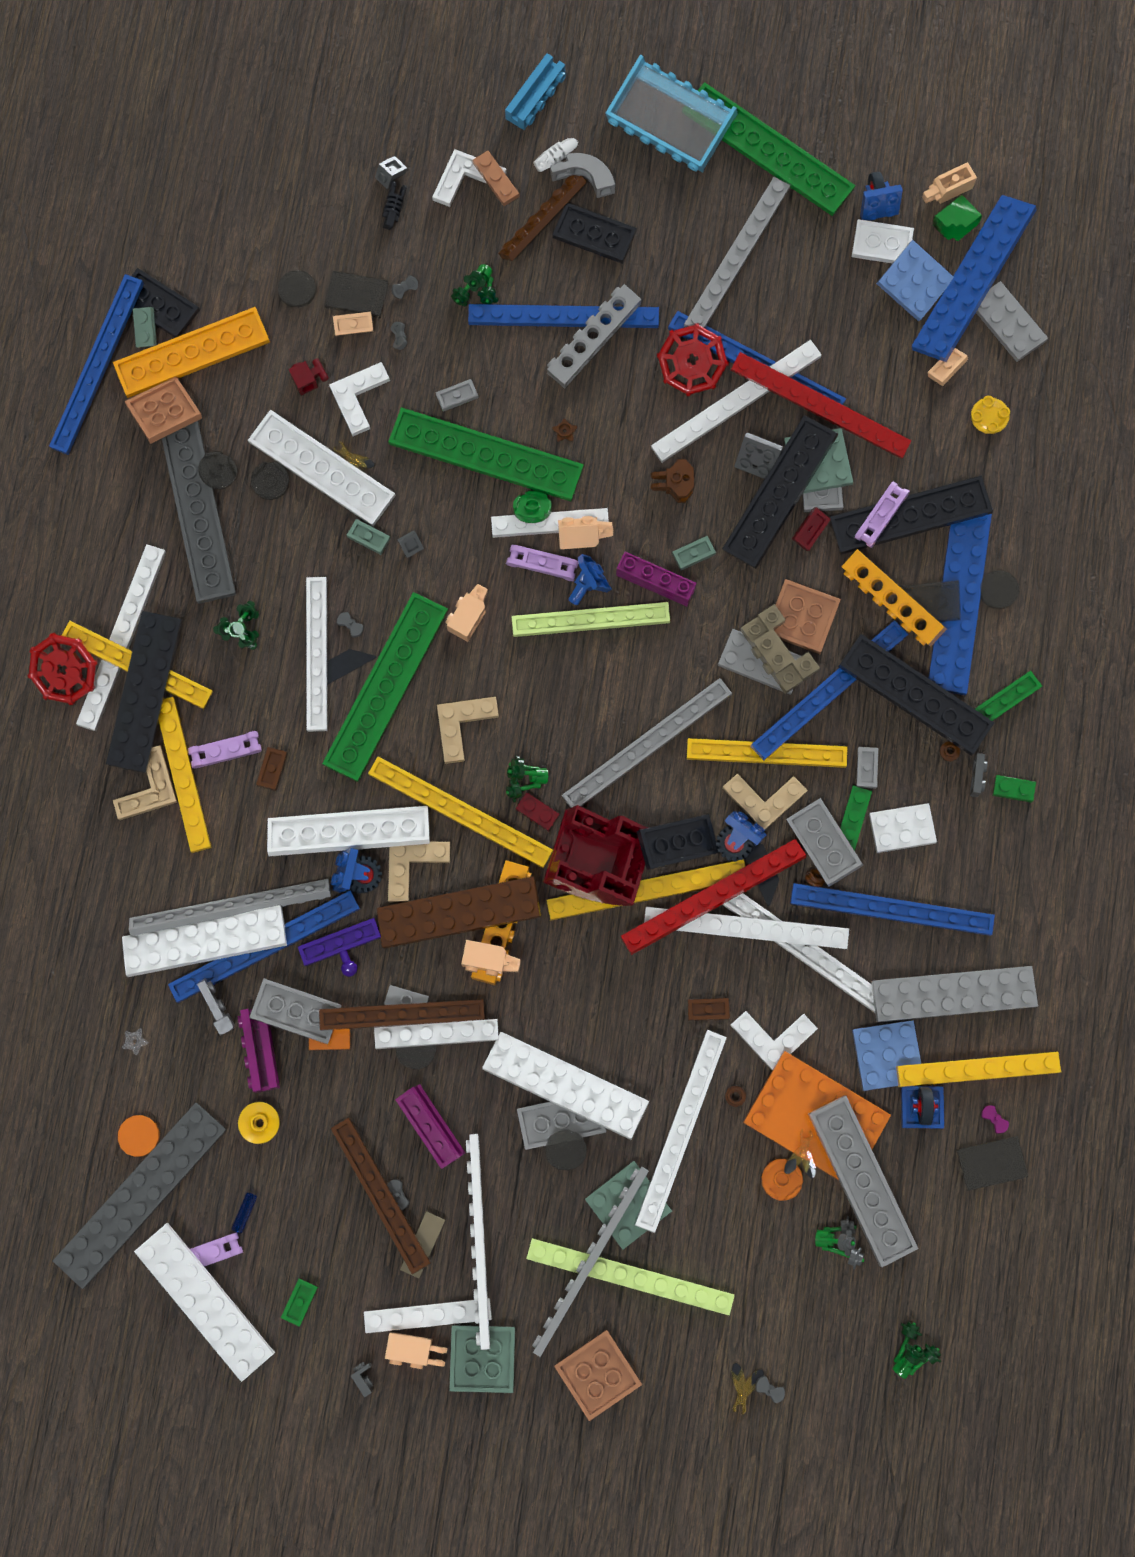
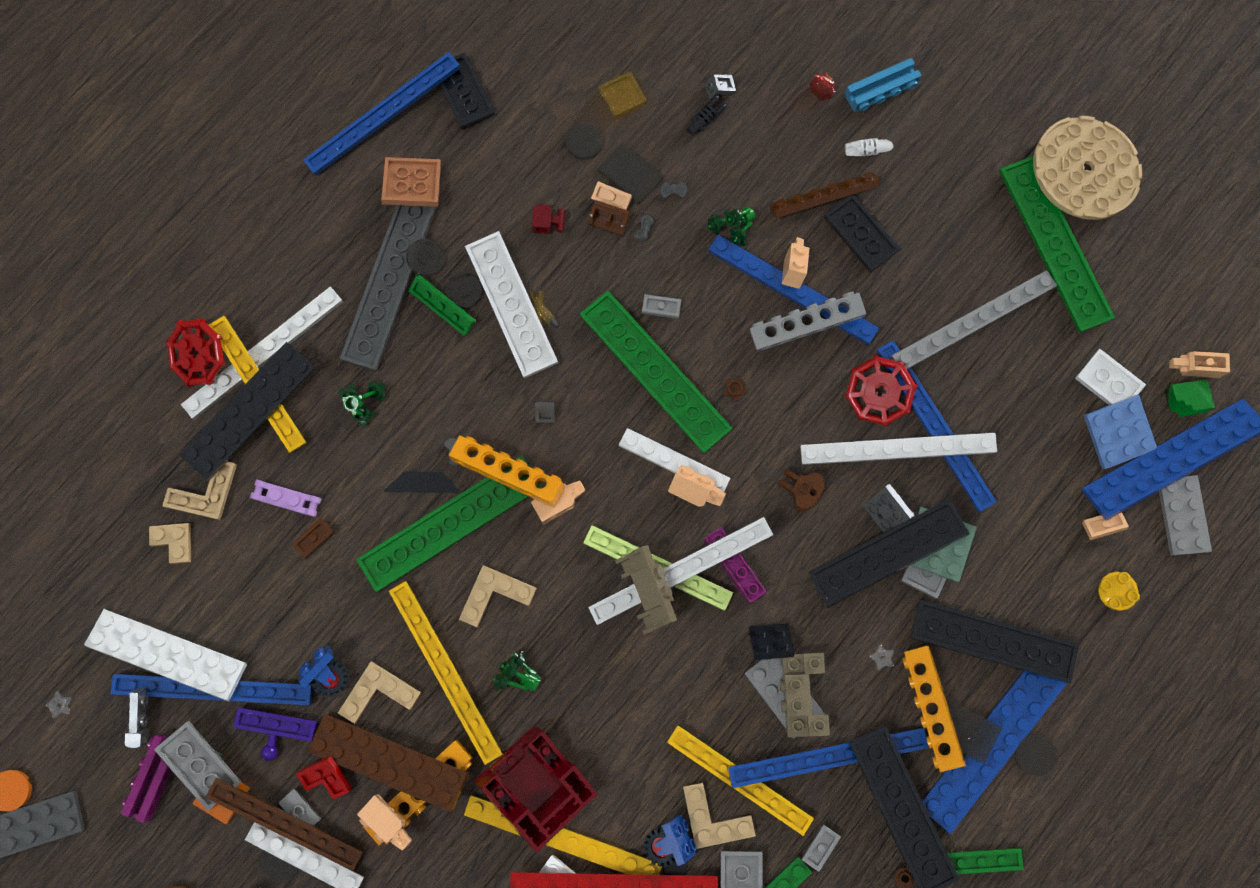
camera: 30 degrees right, 0 degrees up
light orange plate [113,307,270,398] -> none
light grey plate [129,879,331,936] -> none
sand green plate [133,307,157,348] -> none
yellow plate [159,697,211,853] -> none
yellow dish [238,1102,280,1144] -> none
white plate [267,806,430,856] -> none
white plate [306,577,327,732] -> none
white plate [329,362,390,436] -> none
sand green plate [347,519,391,555] -> none
white plate [432,149,506,207] -> none
nougat plate [473,151,519,206] -> none
lavender plate [506,545,578,581] -> none
green tile [513,491,552,523] -> none
dark red plate [515,792,560,832] -> none
light grey arch [550,153,615,198] -> none
light grey plate [562,678,732,808] -> none
blue piece [569,554,612,605] -> none
clear window [605,55,738,173] -> none
black plate [636,814,720,870] -> none
sand green plate [672,536,716,571] -> none
red plate [731,352,911,459] -> none
nougat plate [774,579,841,654] -> none
dark red plate [792,507,831,551] -> none
lavender plate [855,481,910,548] -> none
blue plate [860,172,903,220] -> none
none -> tan plate [149,523,191,564]
none -> red plate [296,755,352,800]
none -> green plate [409,275,476,336]
none -> light orange brick [449,435,565,508]
none -> reddish brown hinge [588,200,630,236]
none -> white plate [588,517,773,625]
none -> clear yellow plate [599,71,647,119]
none -> dark tan bracket [615,545,677,635]
none -> black plate [749,623,794,660]
none -> light nougat hinge [782,237,809,289]
none -> clear red head [809,72,836,100]
none -> clear plate [869,644,894,670]
none -> tan plate [1033,116,1142,220]

